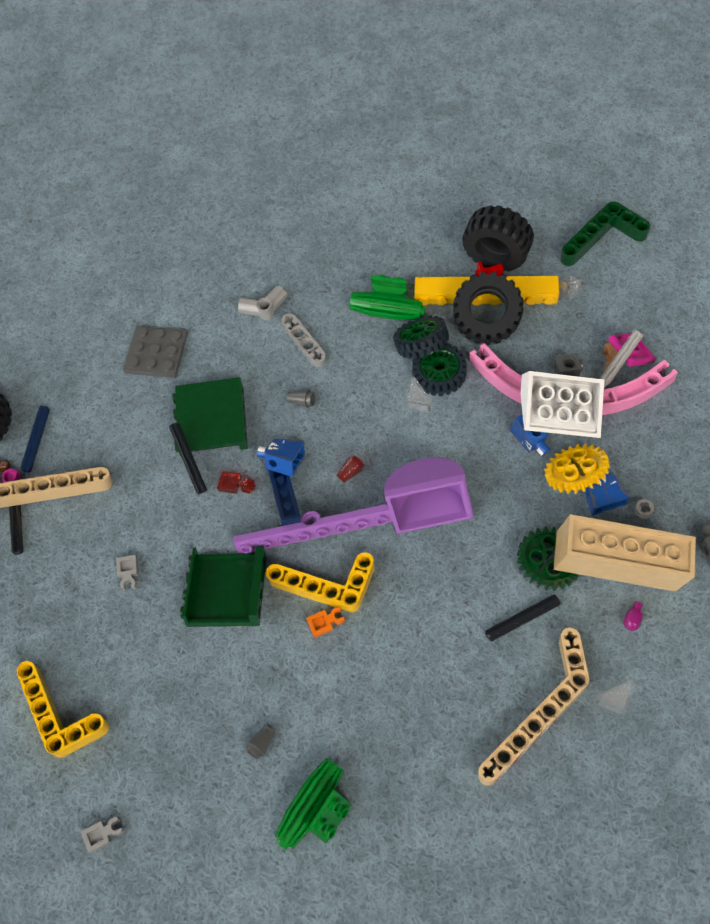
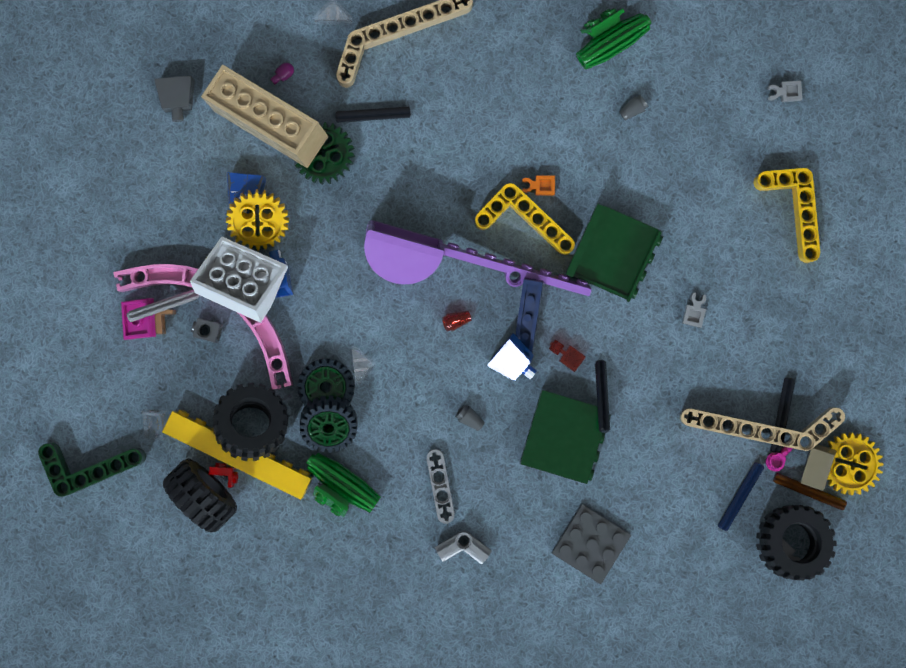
camera: 165 degrees left, 25 degrees up
light grey bush [634,499,654,519] -> none

